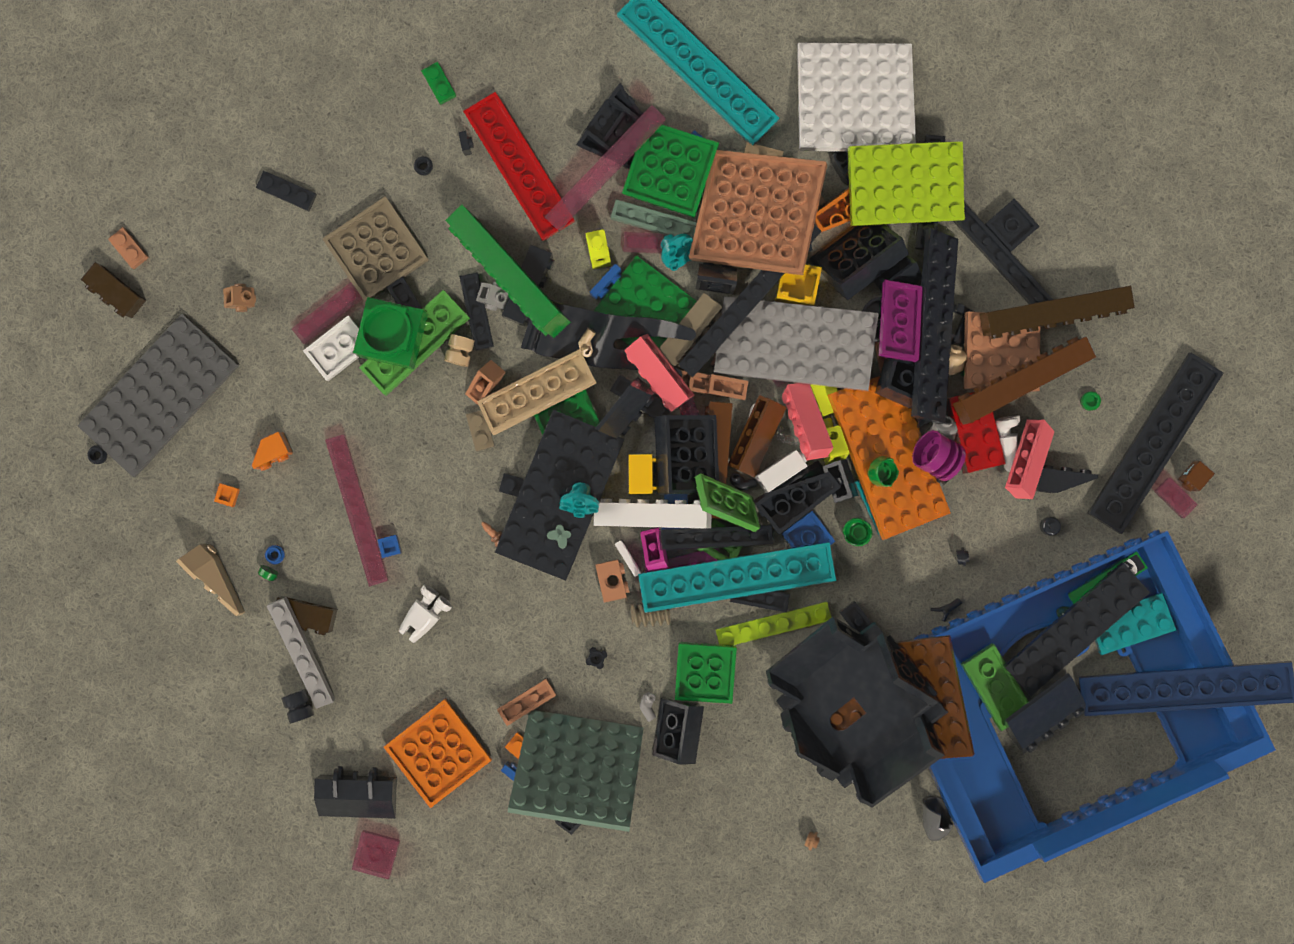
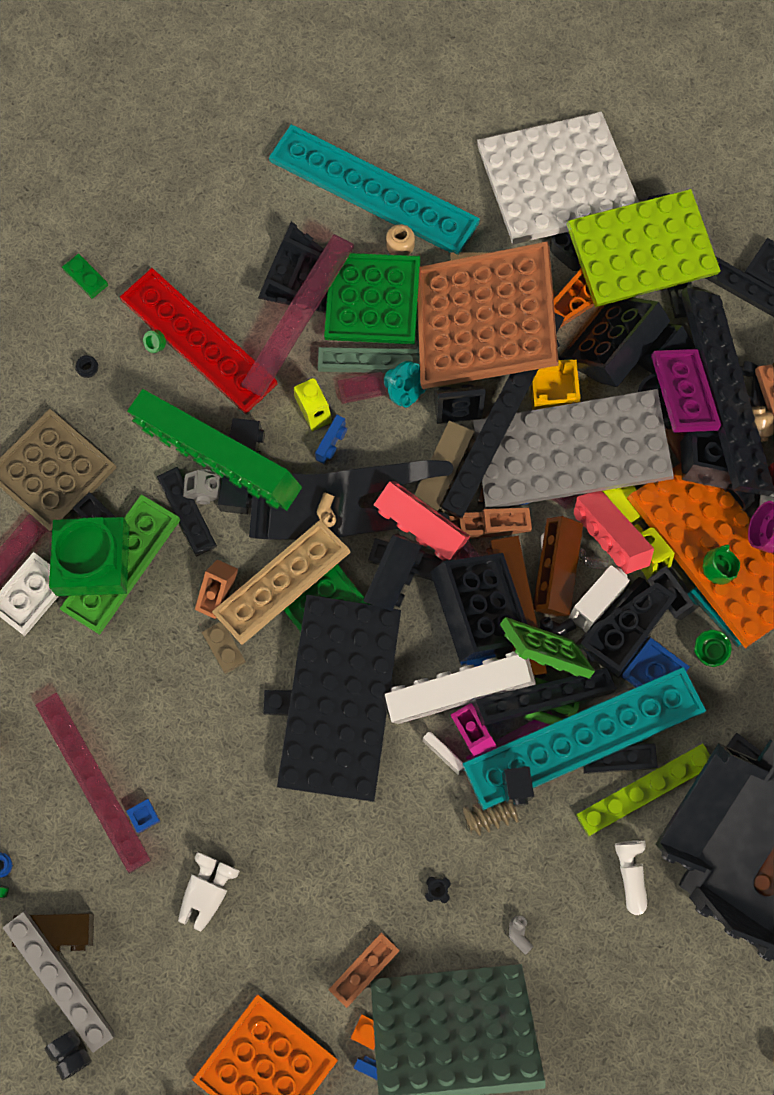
camera: 15 degrees left, 15 degrees down
tan wheel [444,334,474,367] -> none
black plate [458,131,474,156] -> none
nougat bar [481,522,502,547] -> none
sand green piece [547,524,571,549] -> none
teal plate [559,483,599,518] -> none
green plate [594,255,697,348] -> none
nougat brick [595,559,630,603] -> none
yellow container [629,454,656,494] -> none
black slope [652,698,704,765] -> none
green plate [675,642,737,704] -> none
none -> green tile [143,330,166,353]
none -> tan head [386,224,415,256]
none -> black brick [502,766,534,807]
none -> white piece [615,840,647,915]

